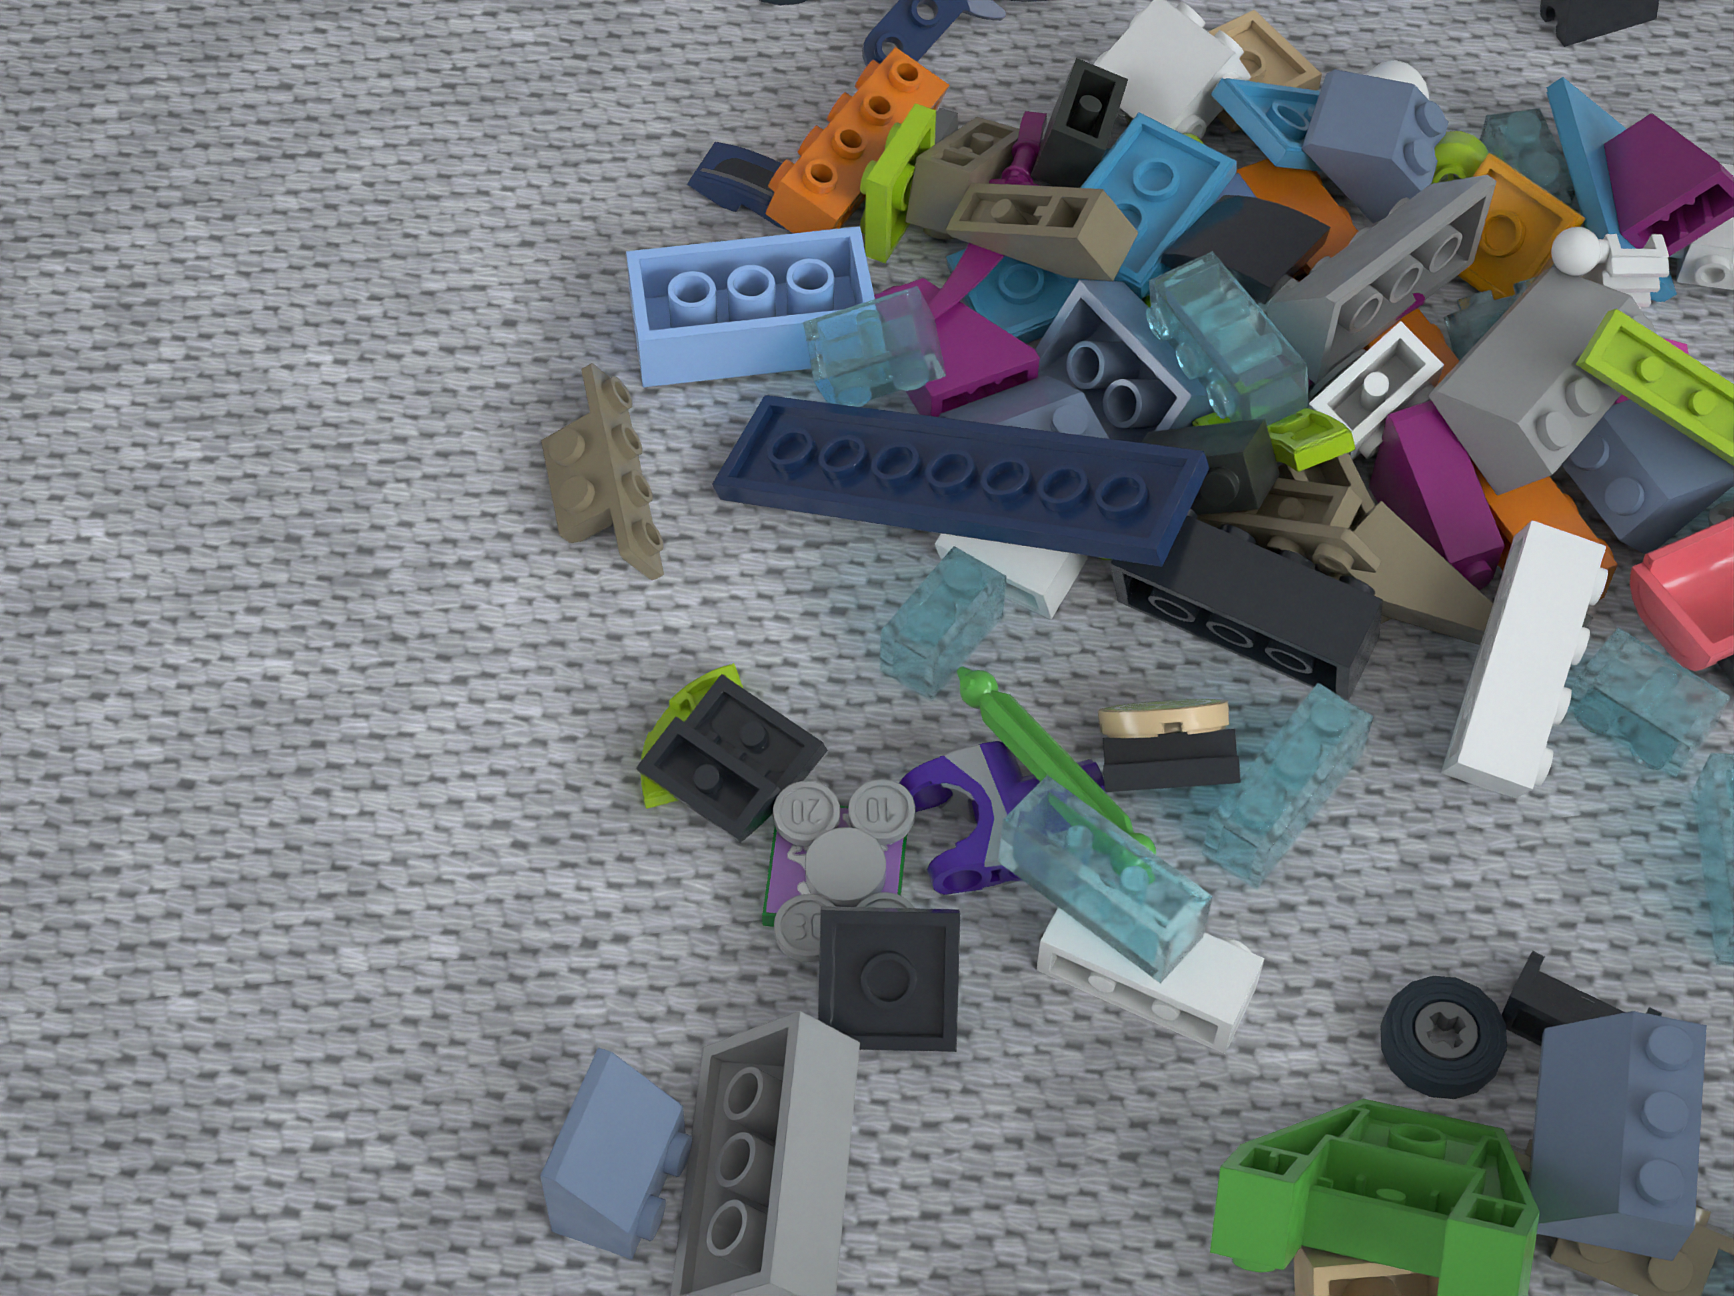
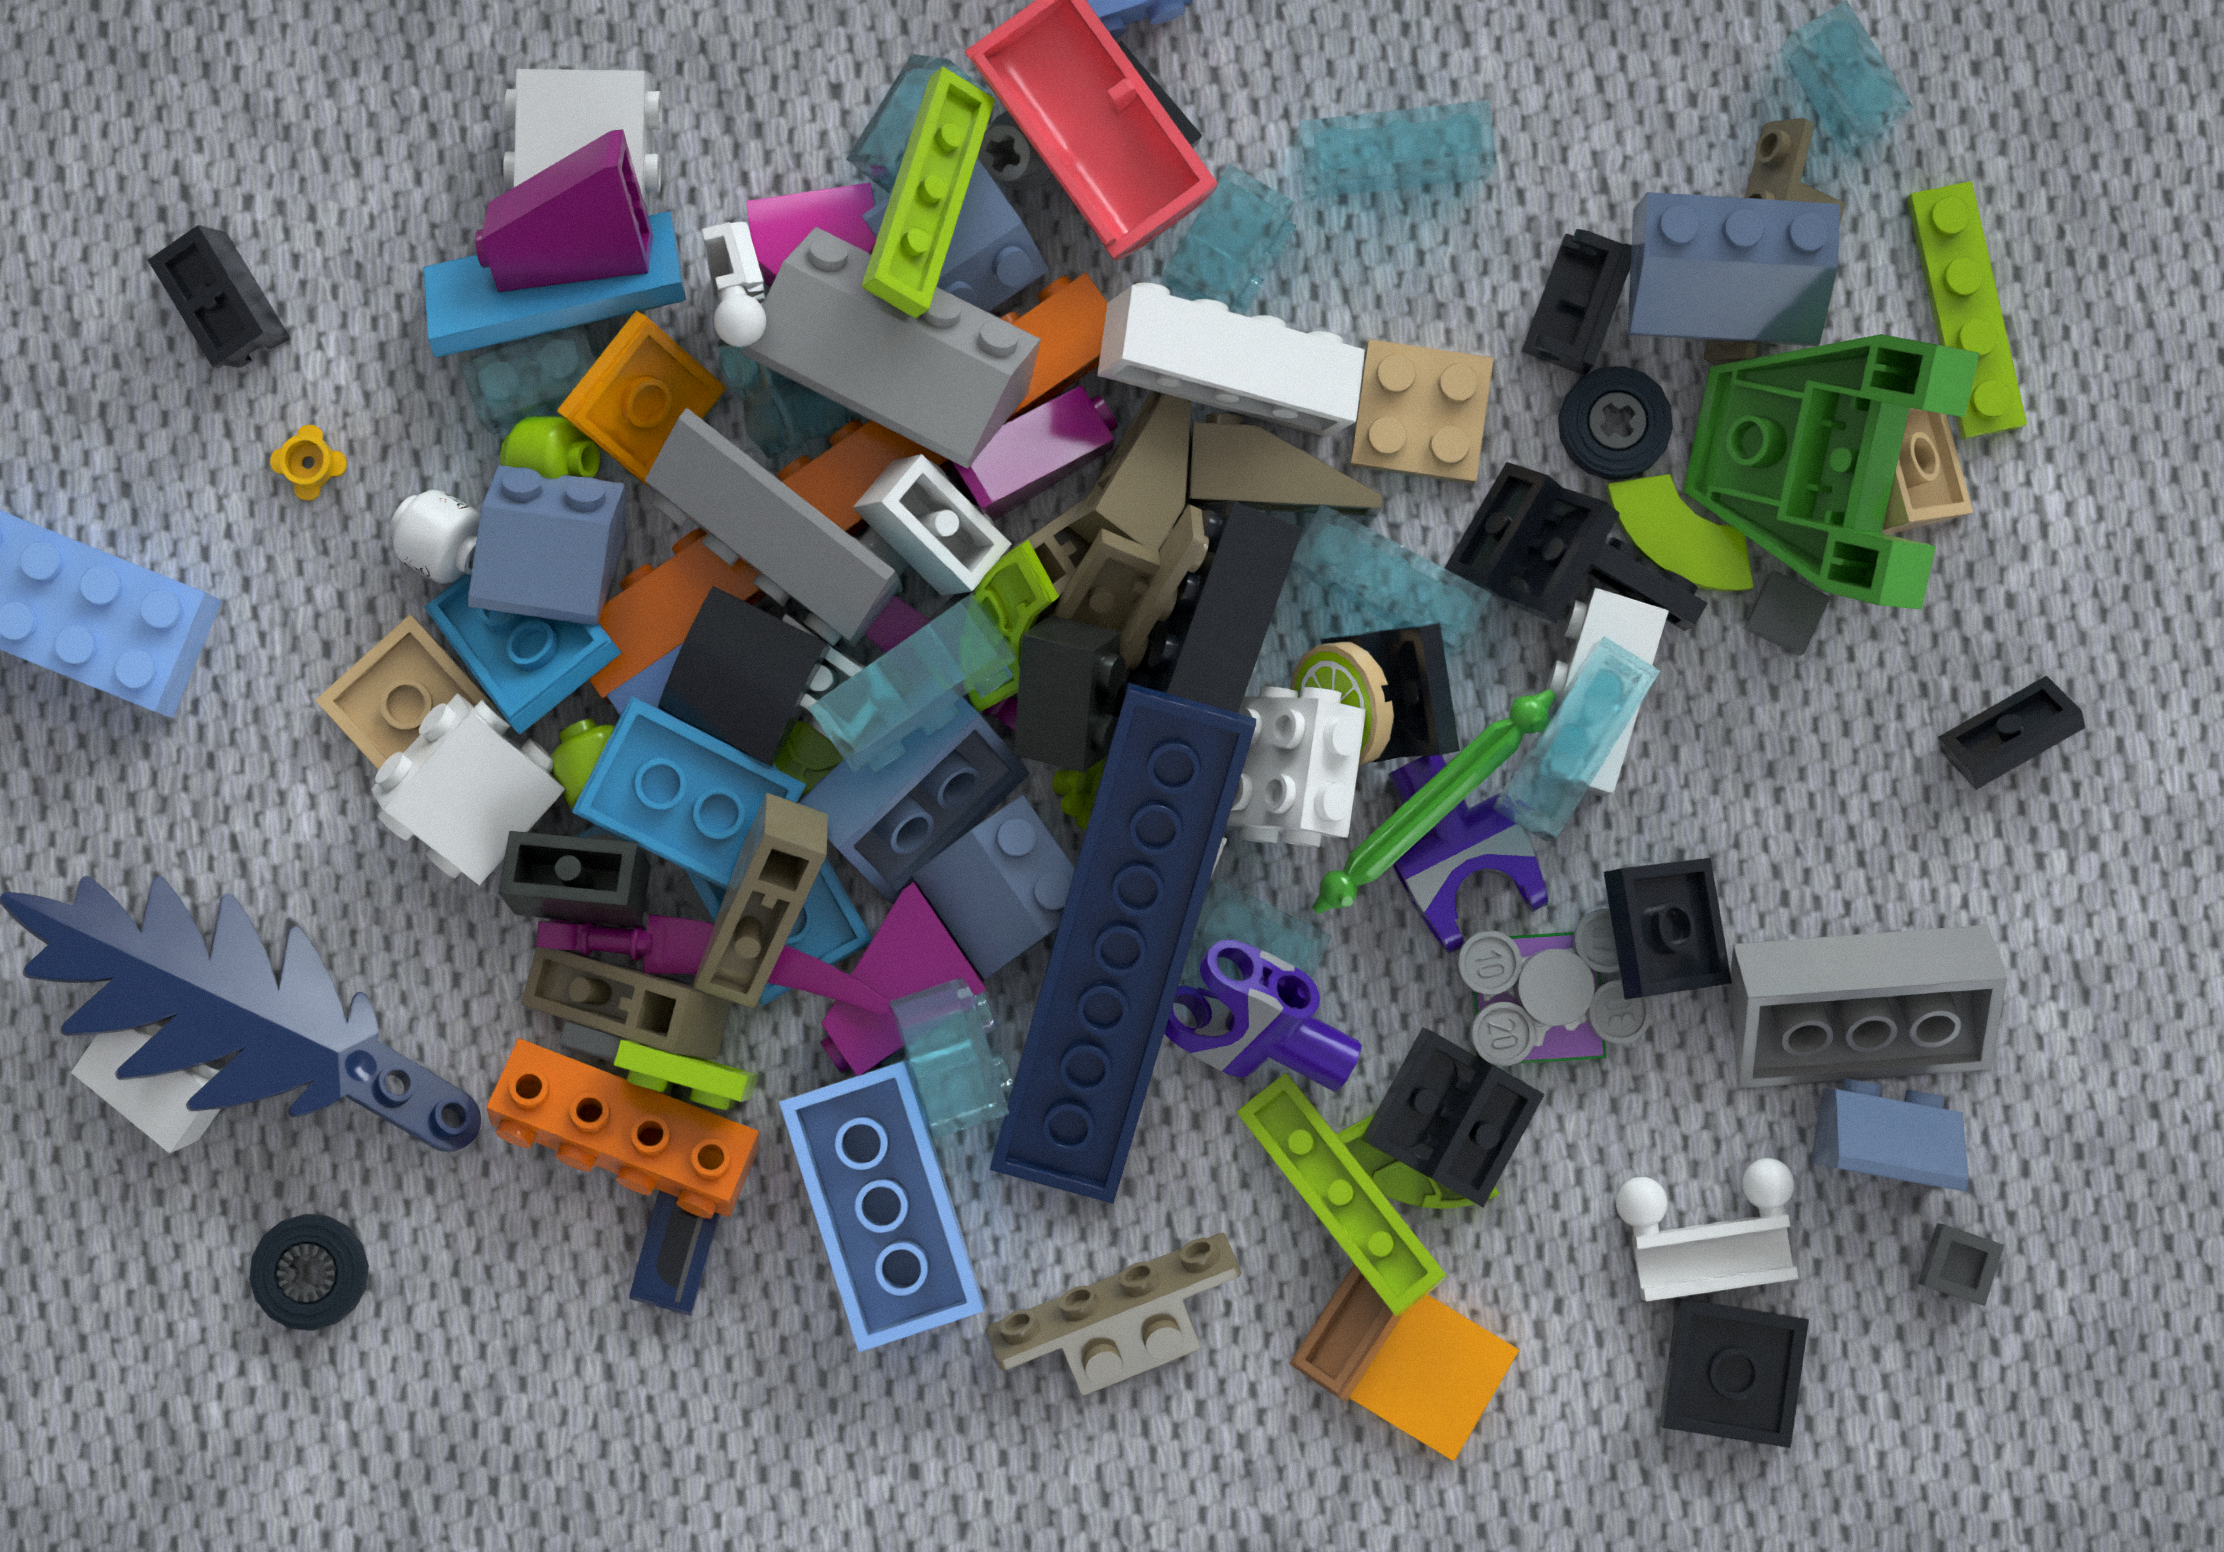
camera: 110 degrees left, 30 degrees up
none -> yellow plate [270,425,348,501]
none -> dark purple connector [1164,939,1362,1092]
none -> dark tan slope [1188,413,1382,517]
none -> white brick [1227,686,1366,847]
none -> lime plate [1236,1072,1448,1317]
none -> medium nougat tile [1289,1264,1403,1402]
none -> light orange tile [1349,1294,1519,1461]
none -> tan plate [1350,339,1494,484]
none -> black slope [1444,462,1620,623]
none -> black plate [1586,538,1708,631]
none -> lime tile [1605,474,1754,592]
none -> white gear [1616,1158,1799,1302]
none -> black plate [1659,1297,1809,1448]
none -> dark grey tile [1743,570,1831,656]
none -> dark grey plate [1918,1223,2004,1306]

